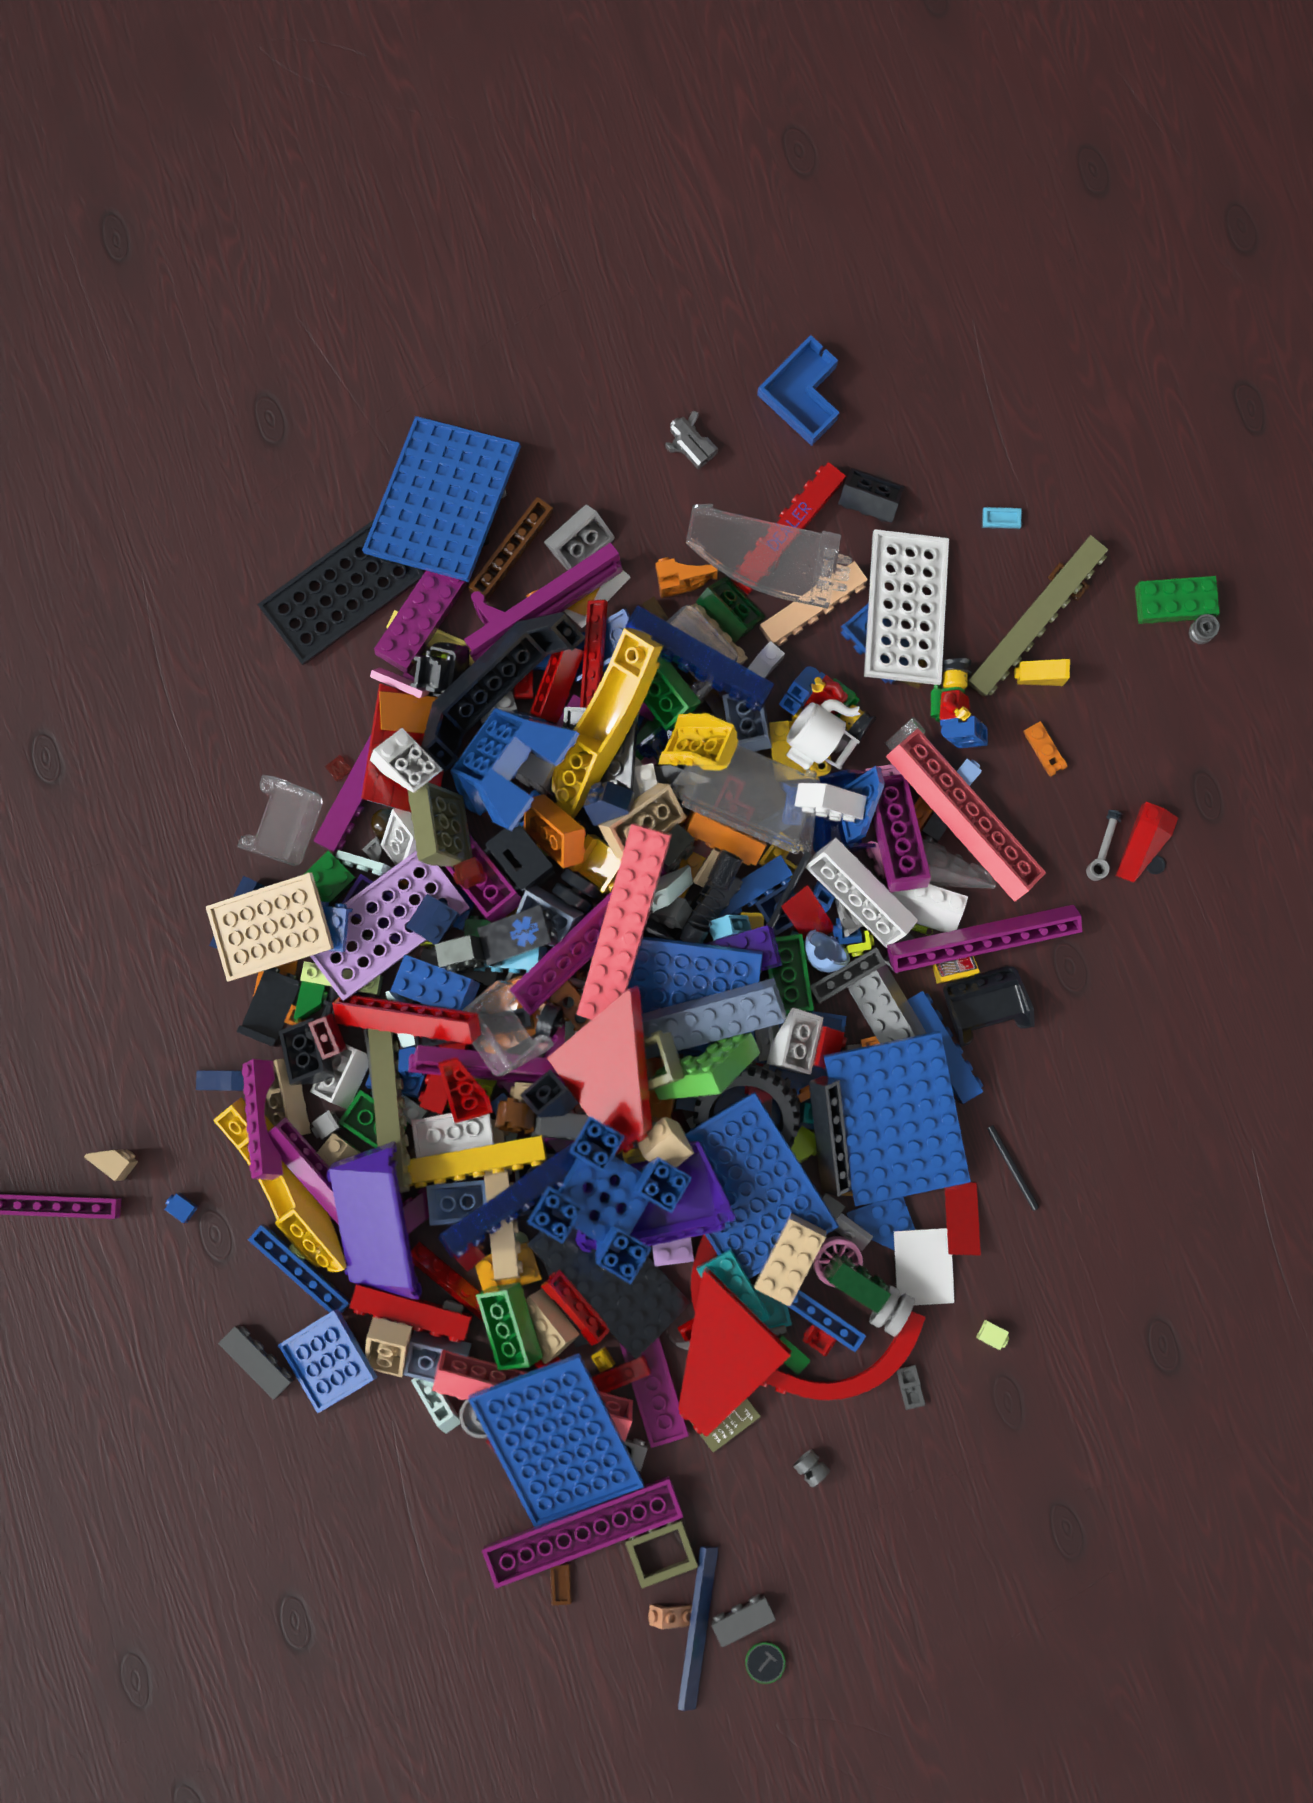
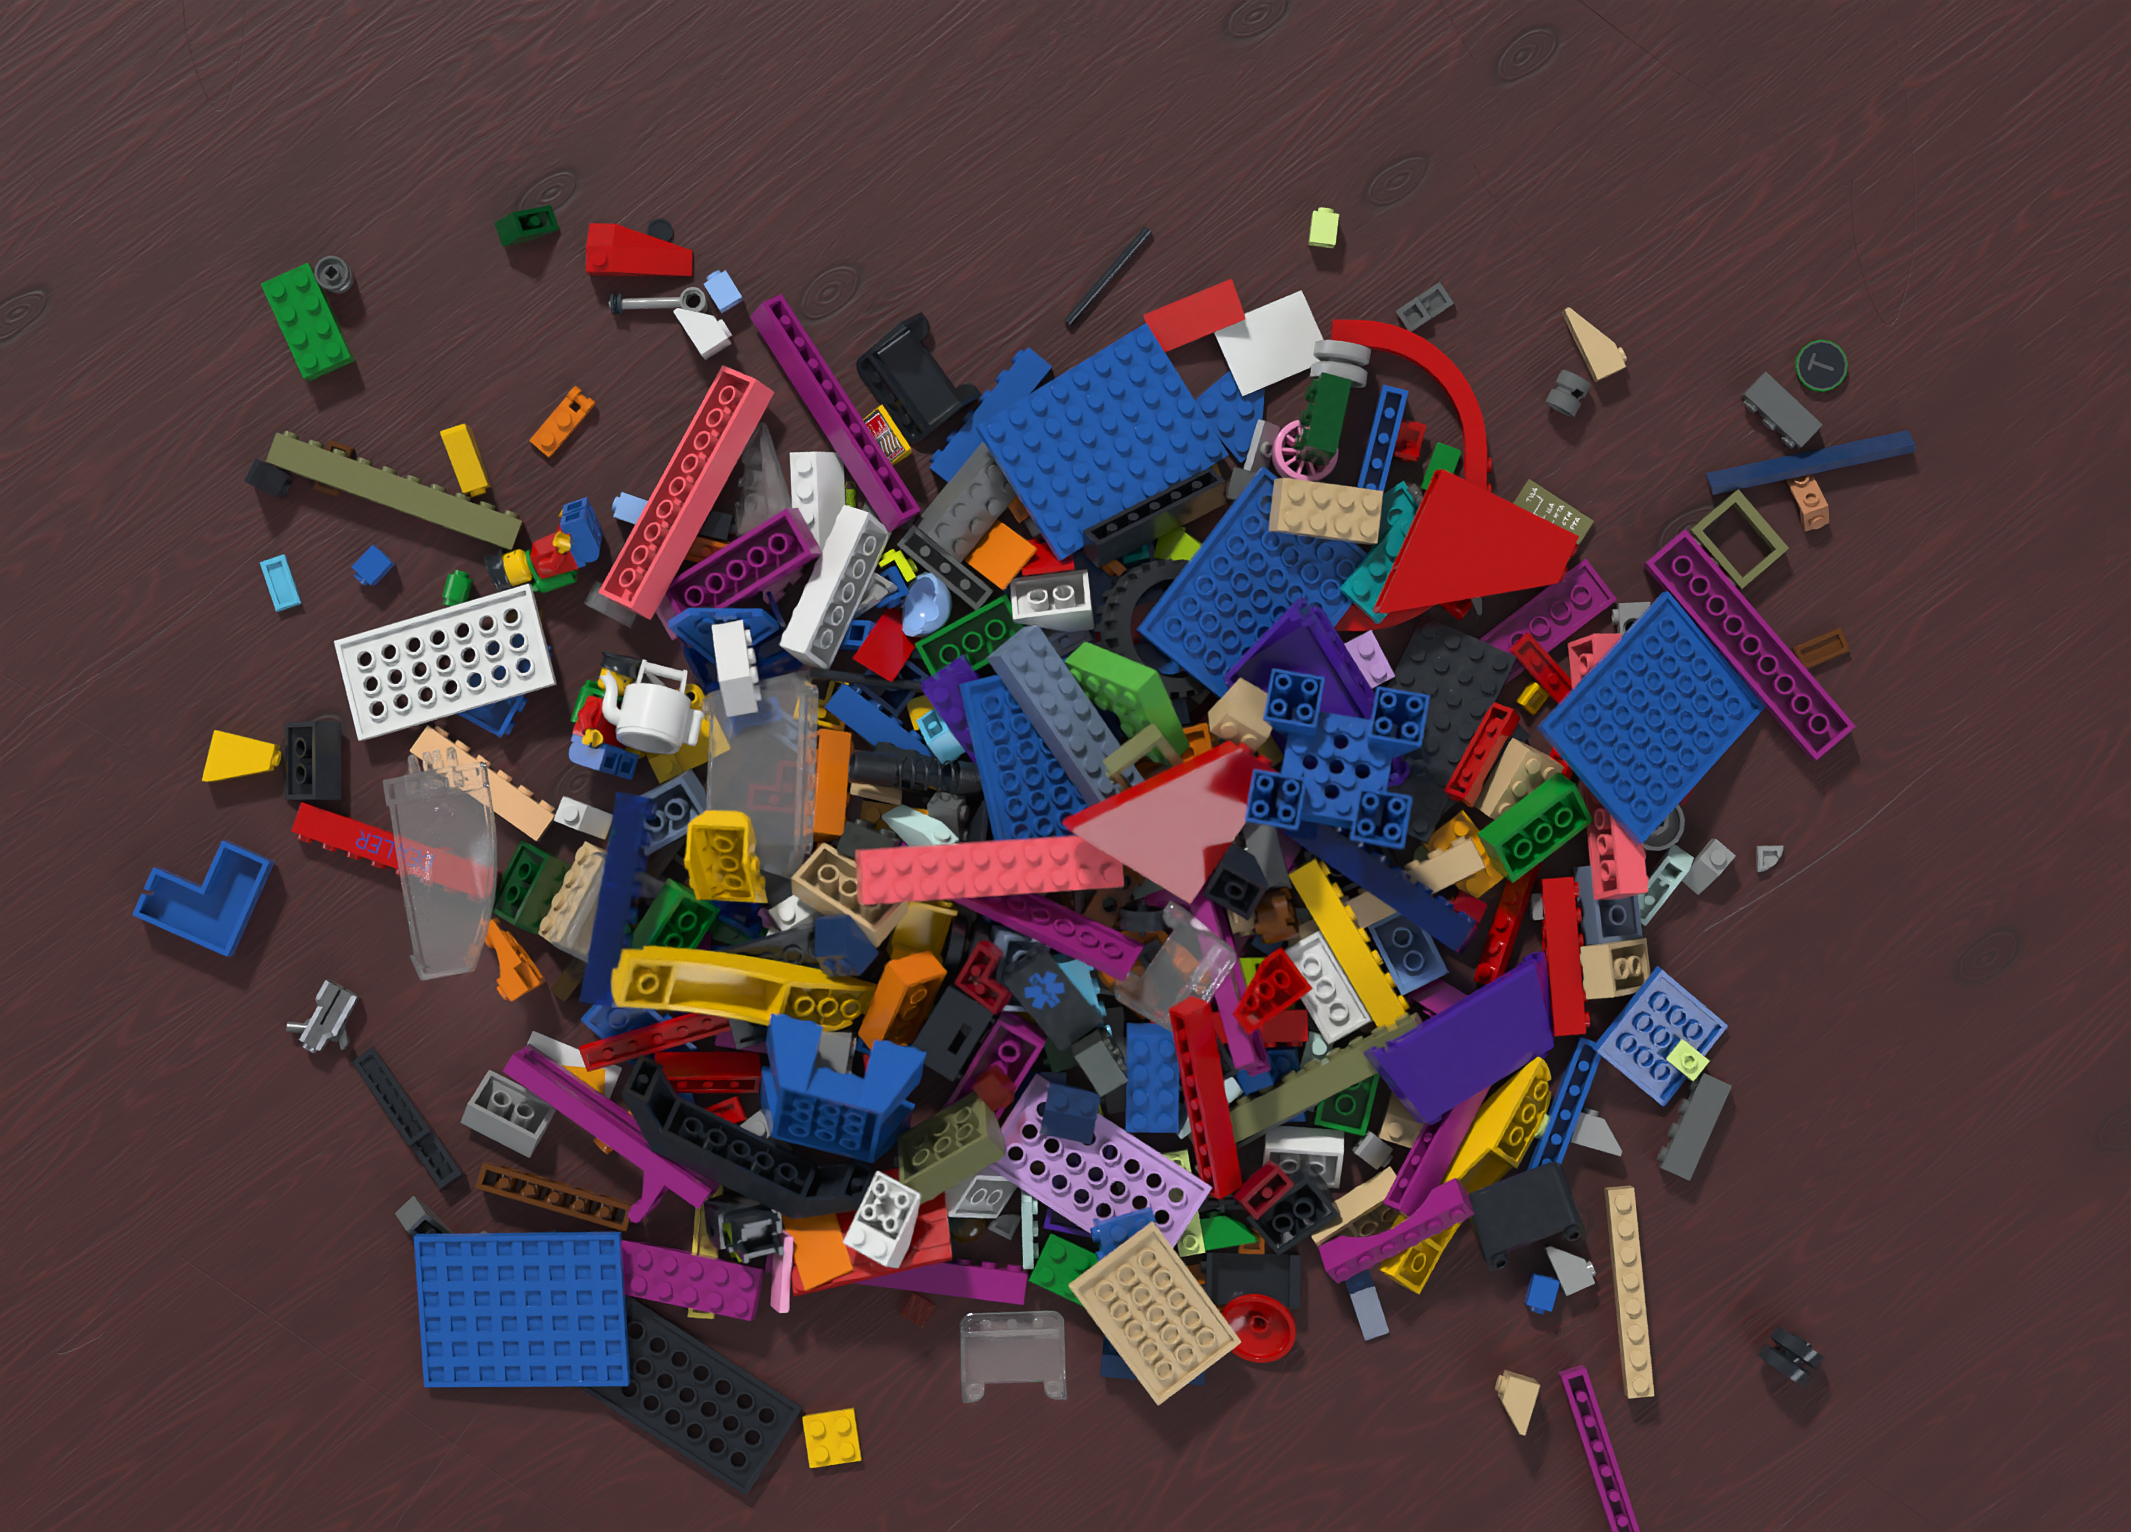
camera: 110 degrees left, 5 degrees up
none -> yellow slope [202,730,281,782]
none -> black slope [244,458,293,499]
none -> blue brick [352,545,395,586]
none -> black slope [352,1047,466,1190]
none -> dark grey slope [395,1196,454,1237]
none -> green brick [442,570,473,606]
none -> dark green slope [494,205,559,247]
none -> white slope [673,308,732,360]
none -> light blue brick [704,270,744,313]
none -> yellow plate [802,1408,862,1468]
none -> dark red brick [954,940,1012,1015]
none -> orange piece [964,519,1037,591]
none -> red dish [1221,1294,1296,1363]
none -> black windscreen [1468,1162,1587,1272]
none -> light grey slope [1543,1244,1596,1296]
none -> tan slope [1562,307,1627,382]
none -> light grey slope [1570,1108,1622,1156]
none -> tan brick [1604,1185,1654,1399]
none -> yellowish green bracket [1666,1039,1709,1081]
none -> light grey slope [1681,839,1736,895]
none -> light grey tile [1756,846,1783,872]
none -> black wheel [1757,1325,1825,1388]

